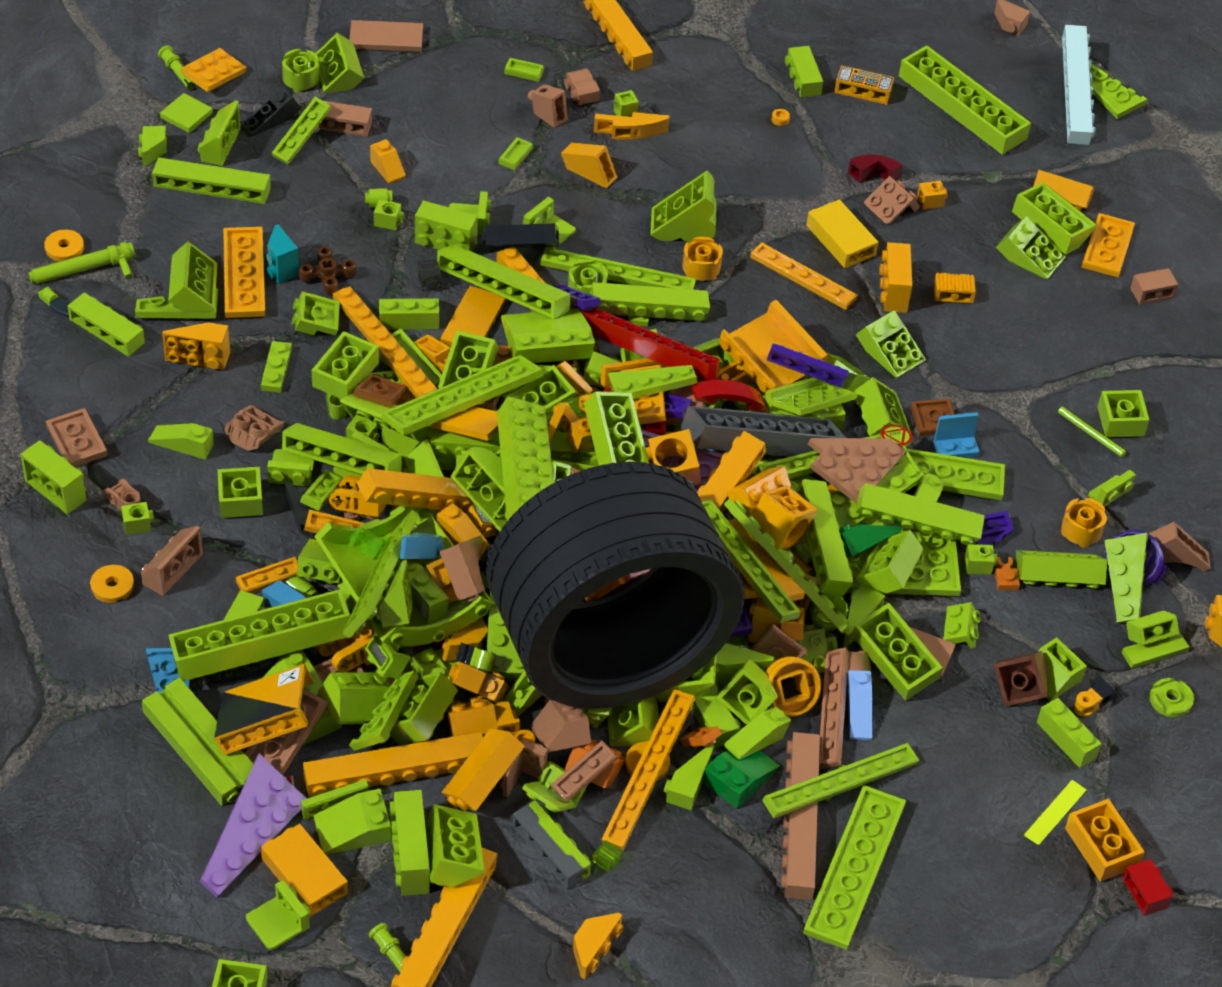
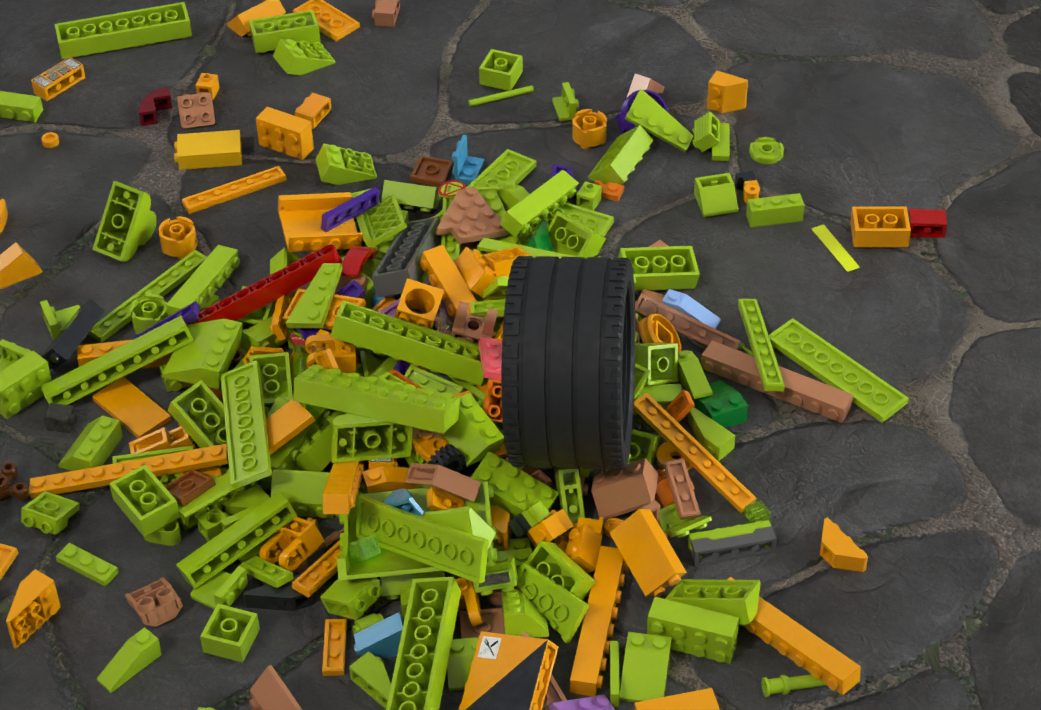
camera: 60 degrees left, 5 degrees down
lime bracket [943,602,981,648] -> none
copper slope [993,651,1047,706] -> none

